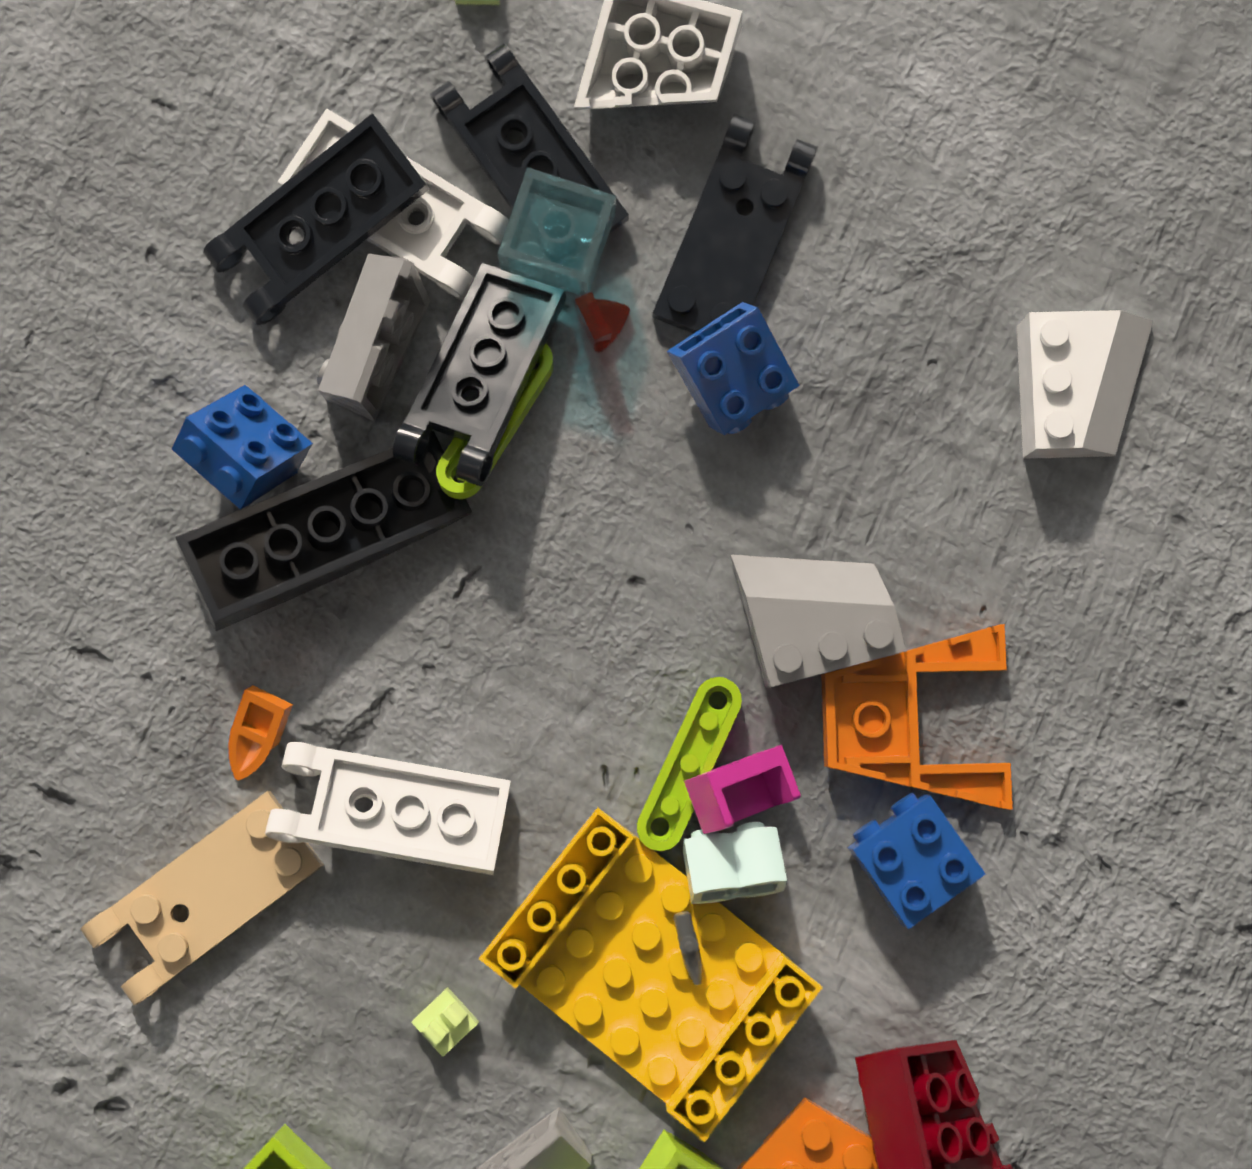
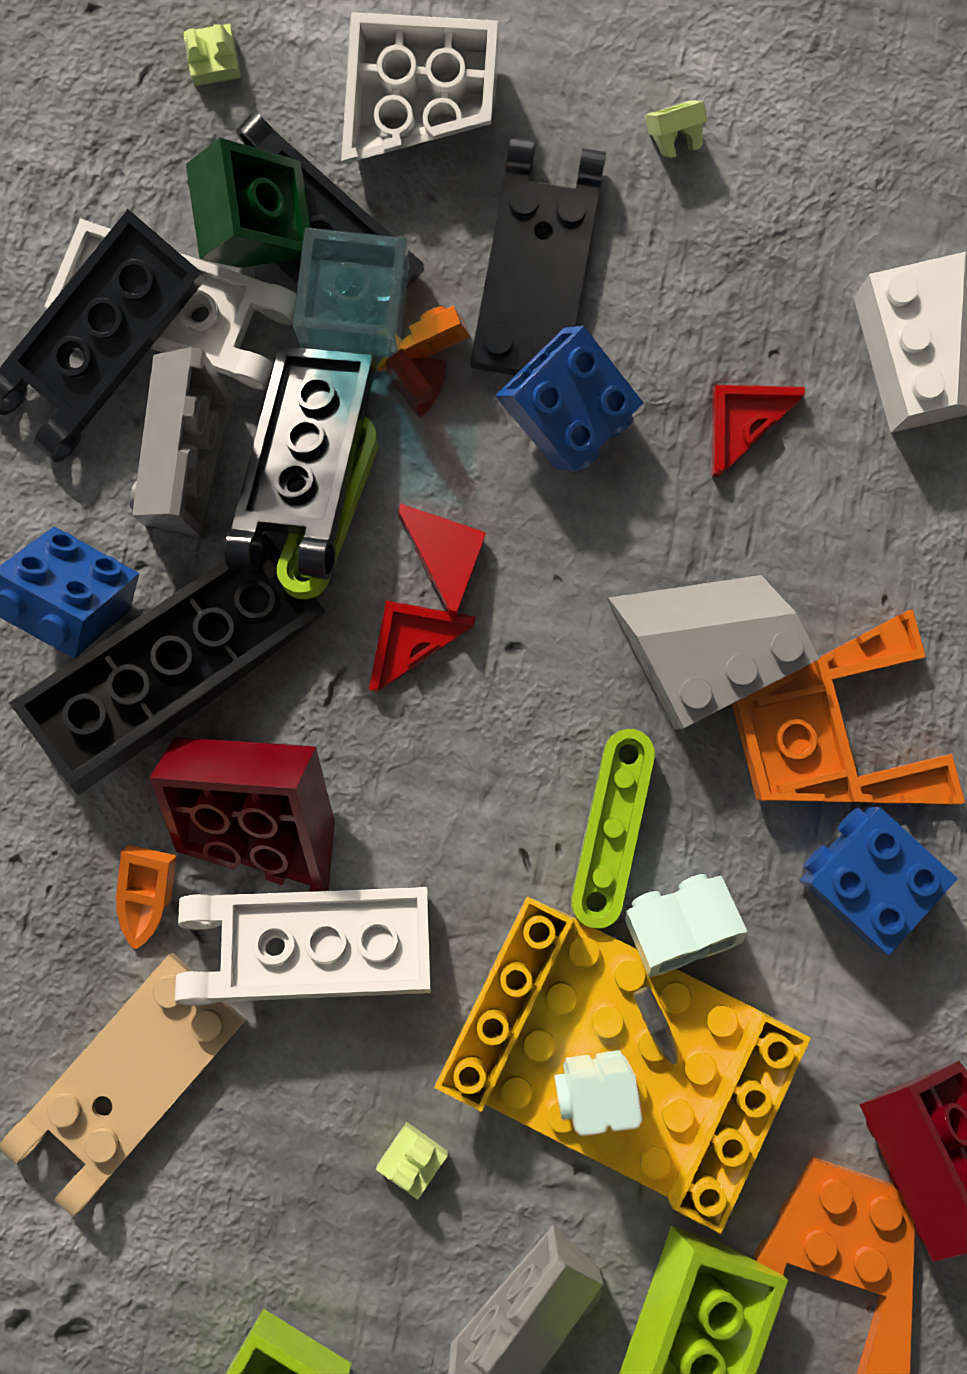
camera: 10 degrees left, 0 degrees up
dark pink panel [684,745,801,835] -> none
none -> dark red wedge [150,737,335,892]
none -> dark green slope [186,137,314,268]
none -> red tile [368,600,476,692]
none -> orange plate [376,305,471,371]
none -> red tile [398,504,486,618]
none -> light aqua brick [554,1050,642,1135]
none -> yellowish green tile [645,101,707,158]
none -> red tile [712,385,805,477]

